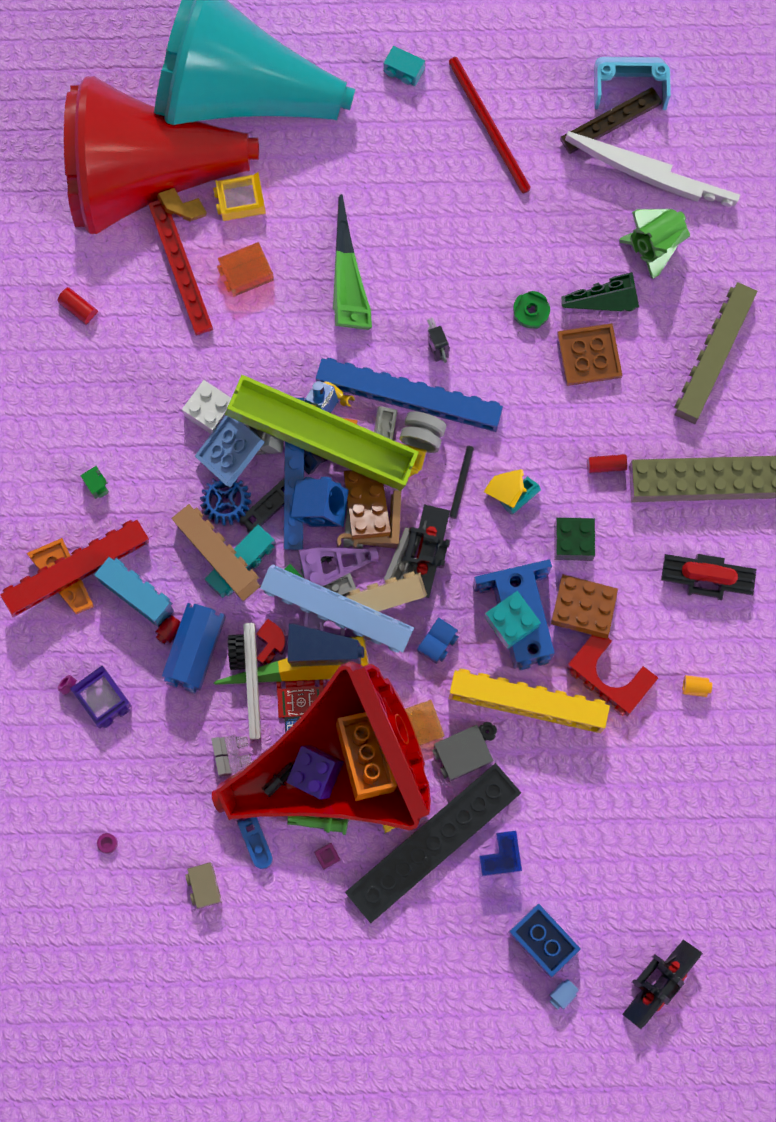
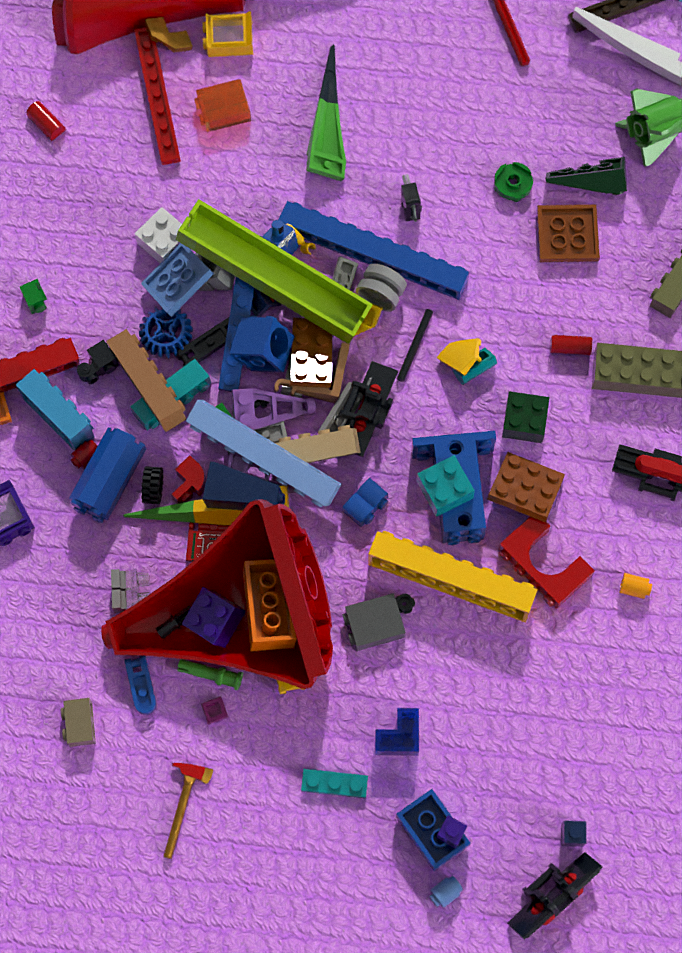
camera: 10 degrees right, 5 degrees down
white axle [243,623,261,740] -> none
black plate [345,763,521,924] -> none
clear yellow plate [405,699,445,746] -> none
none -> black brick [77,340,119,384]
none -> pearl gold piece [163,763,213,859]
none -> teal plate [301,769,368,799]
none -> dark purple brick [436,815,467,849]
none -> dark blue brick [561,820,586,847]

